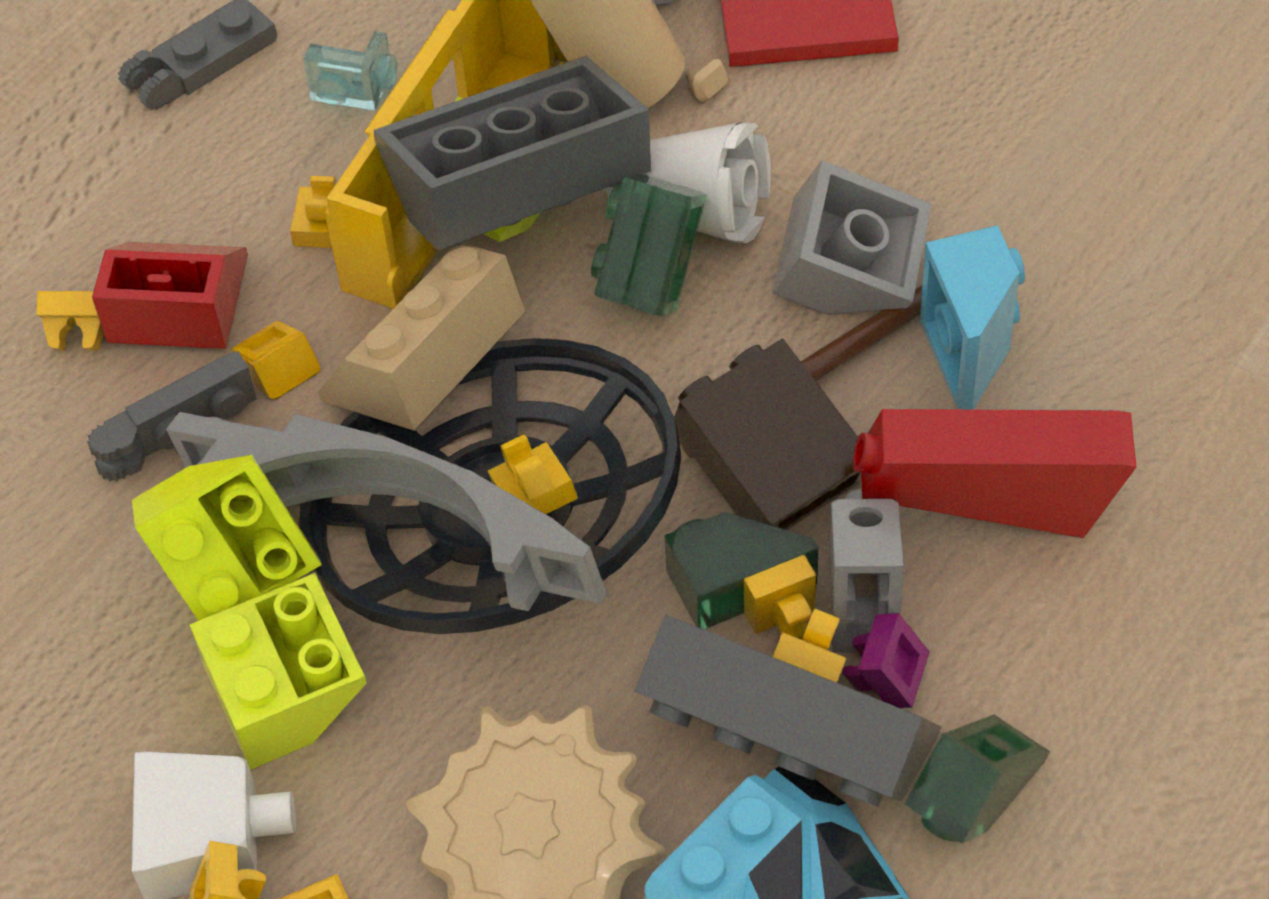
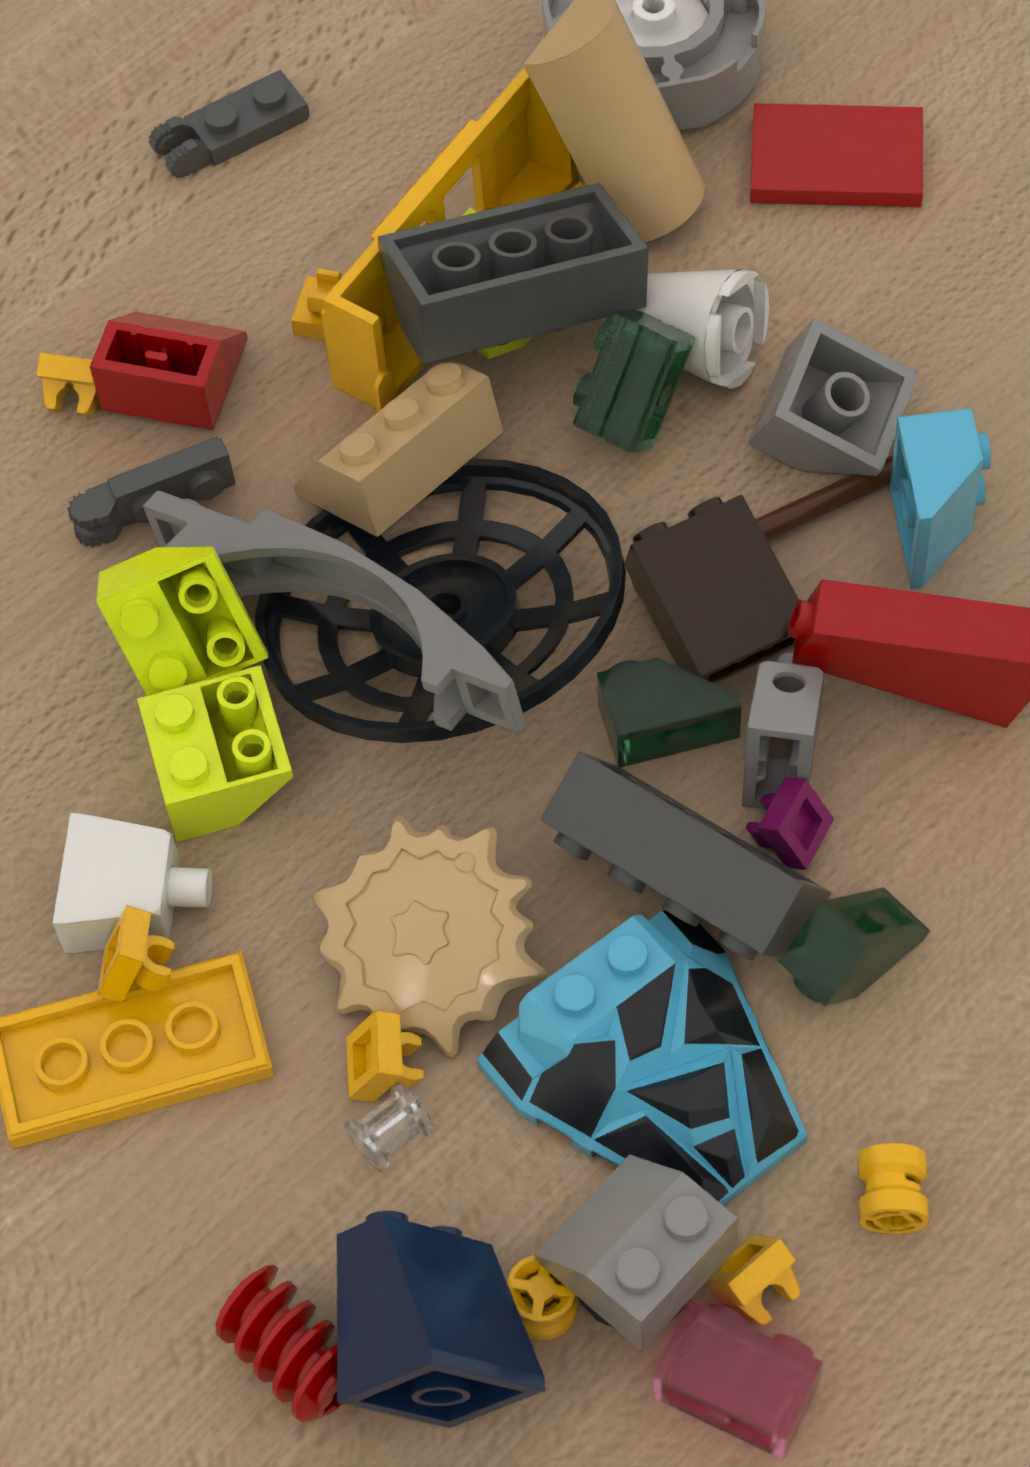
camera: 10 degrees right, 5 degrees up
yellow slope [229,320,320,400] -> none
clear light blue bracket [303,31,397,111] -> none
yellow tile [488,434,578,514] -> none
tan rock [686,59,728,103] -> none
yellow tile [744,555,816,640] -> none
yellow tile [773,608,846,683] -> none

